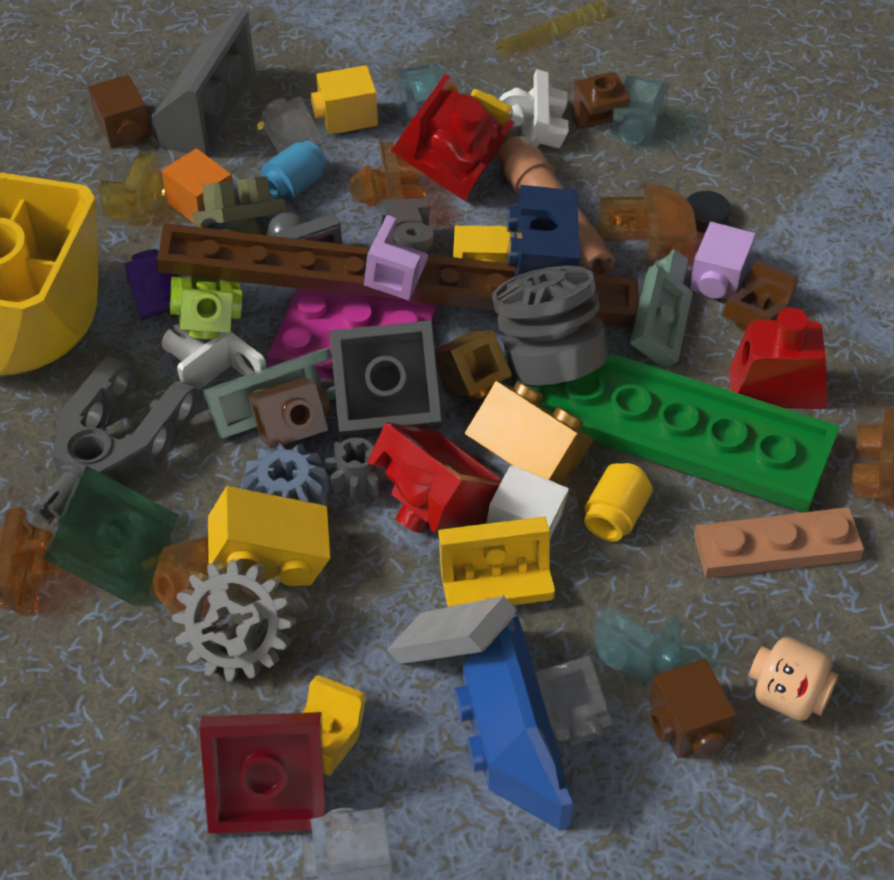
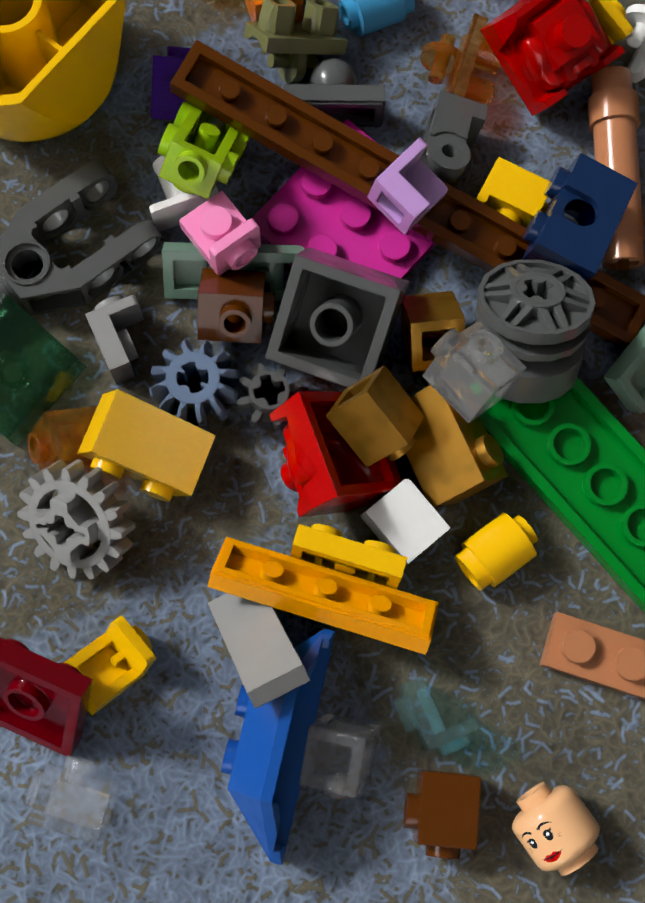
camera: 20 degrees right, 25 degrees up
none -> light grey bracket [85,295,144,385]
none -> bright pink bracket [179,191,261,276]
none -> light orange tile [207,537,439,655]
none -> pearl gold brick [326,365,425,467]
none -> clear brick [422,321,527,423]

